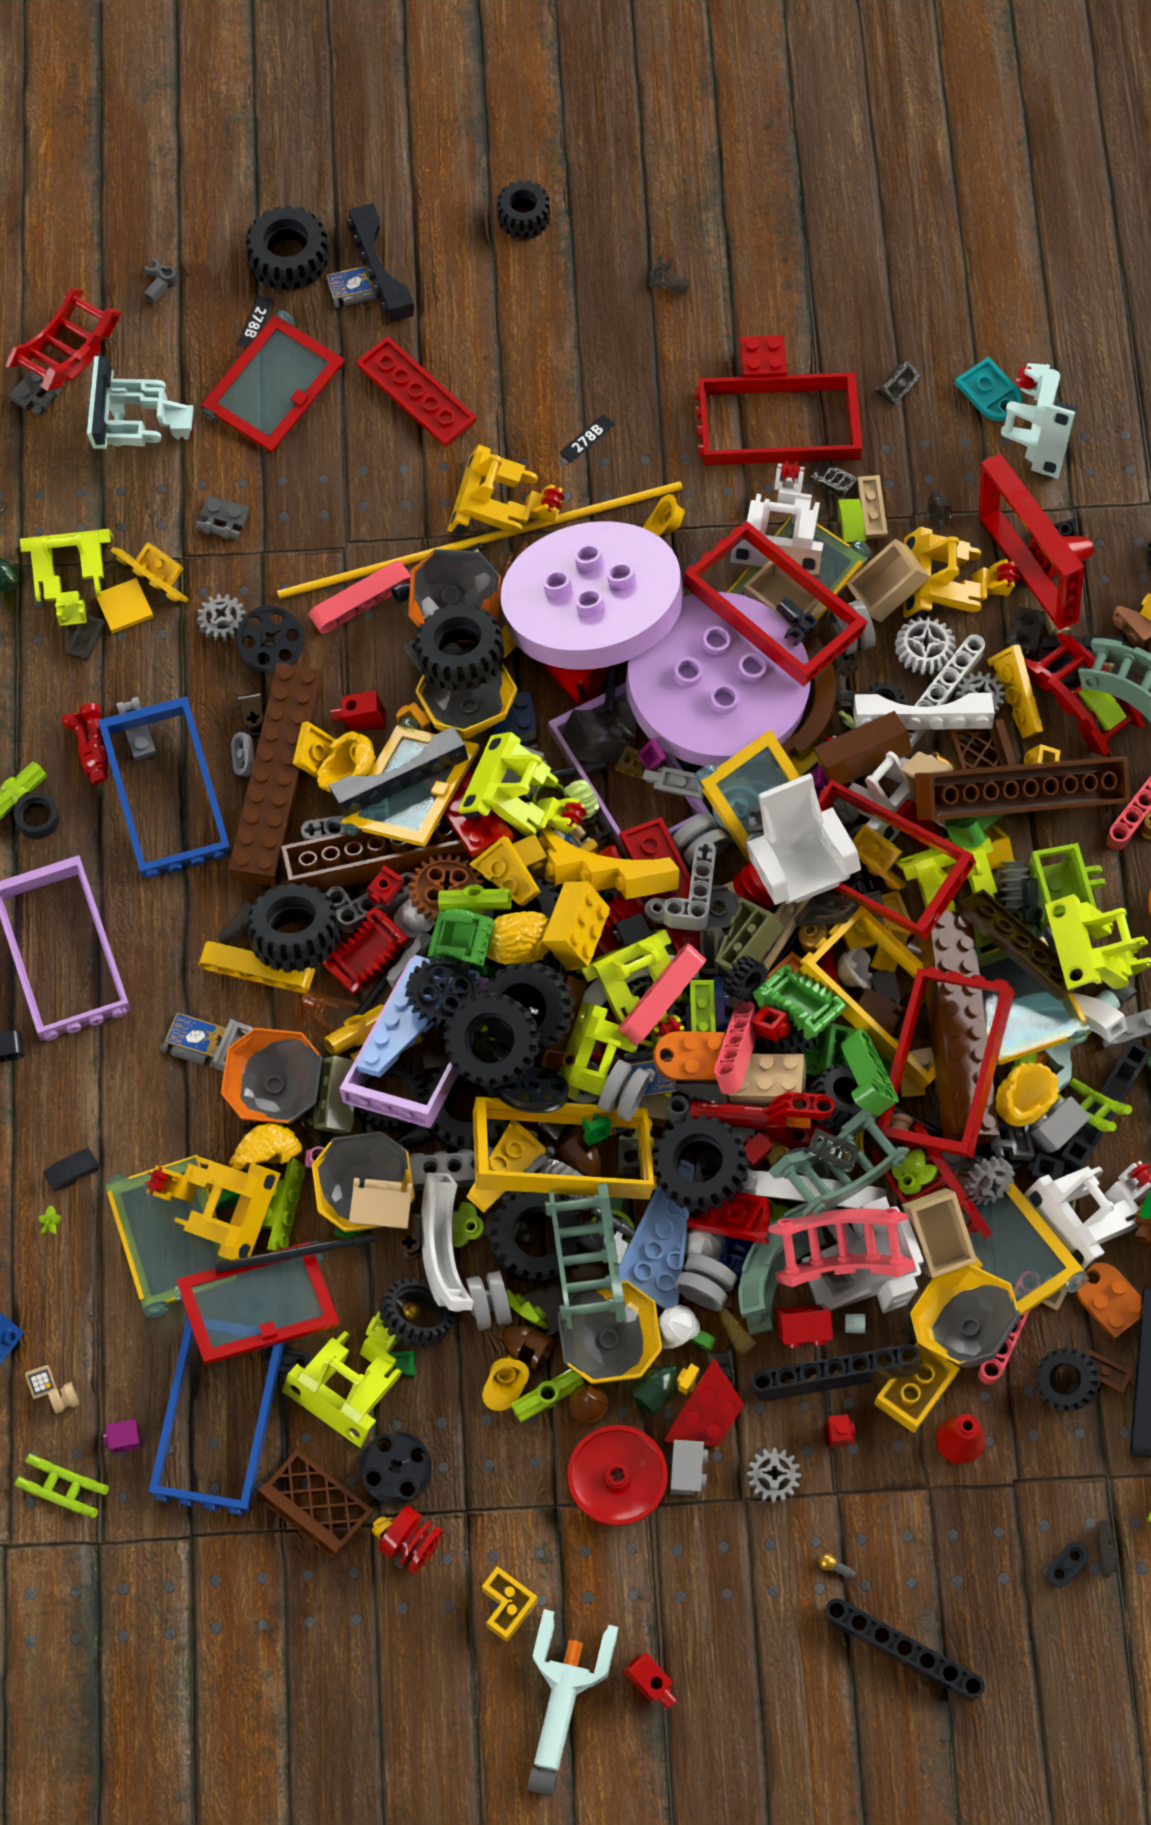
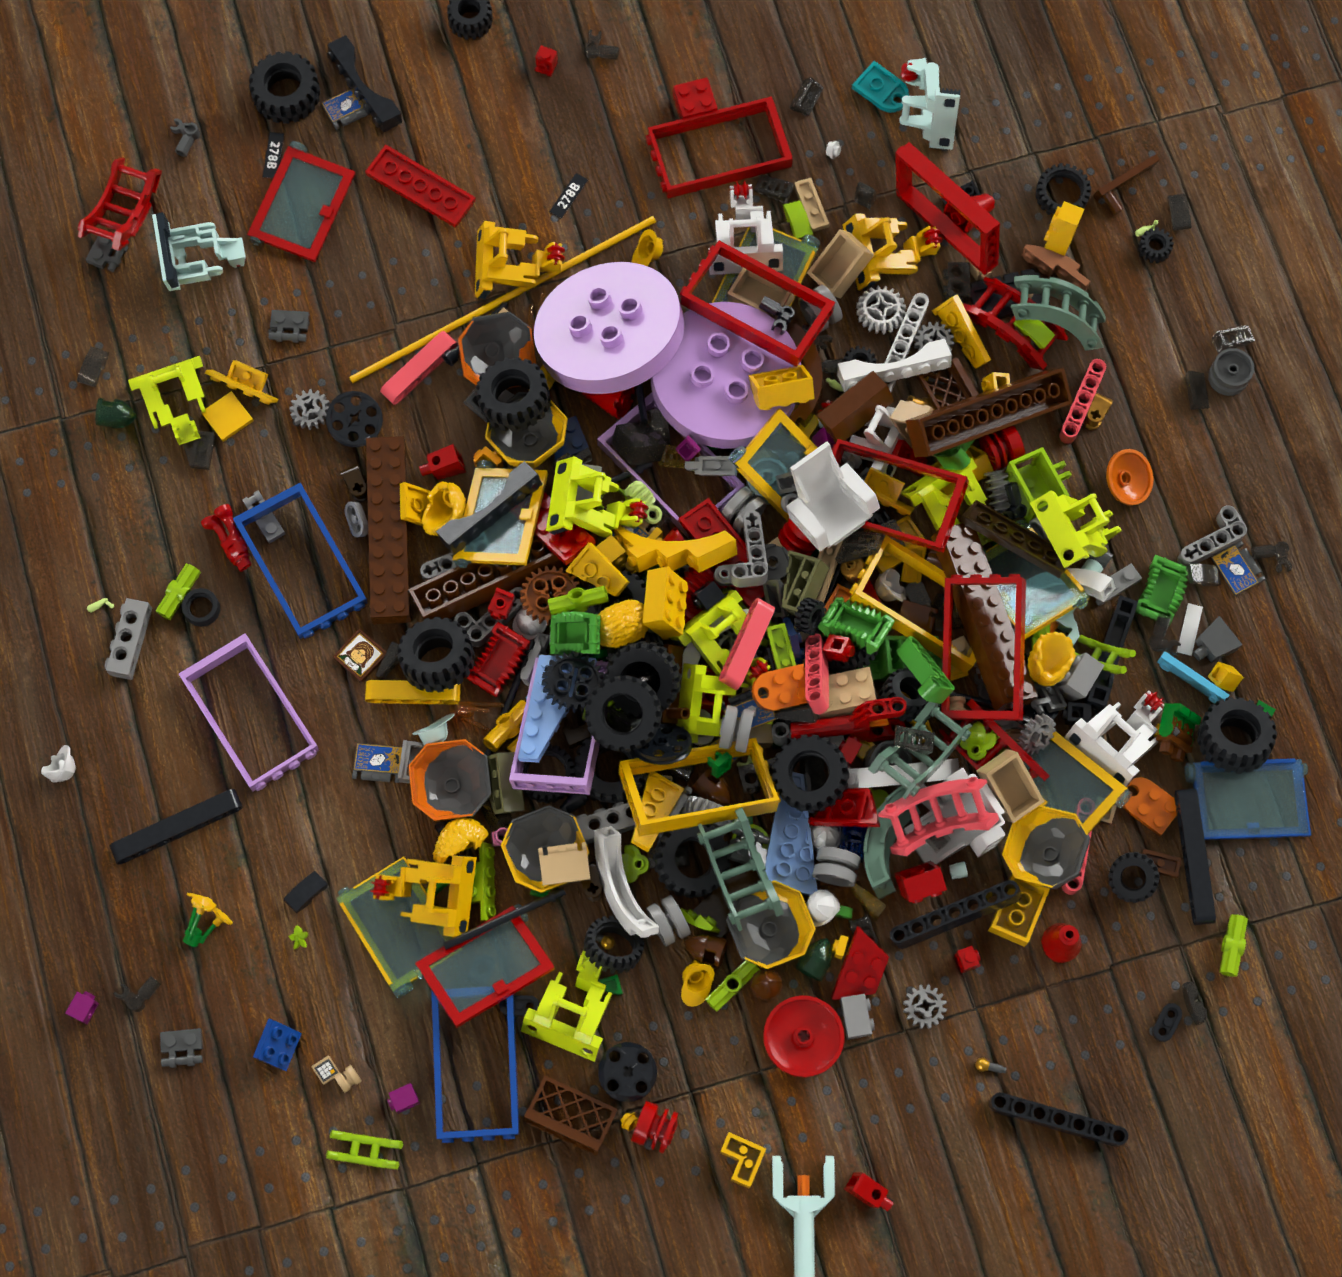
camera: 15 degrees left, 5 degrees up
none -> tile [333,629,388,682]
none -> light aqua piece [412,713,455,746]
none -> red brick [535,45,558,77]
none -> yellowish green plate [644,505,662,524]
none -> yellow slope [748,365,815,410]
none -> white plate [826,141,841,159]
none -> red wheel [979,425,1025,471]

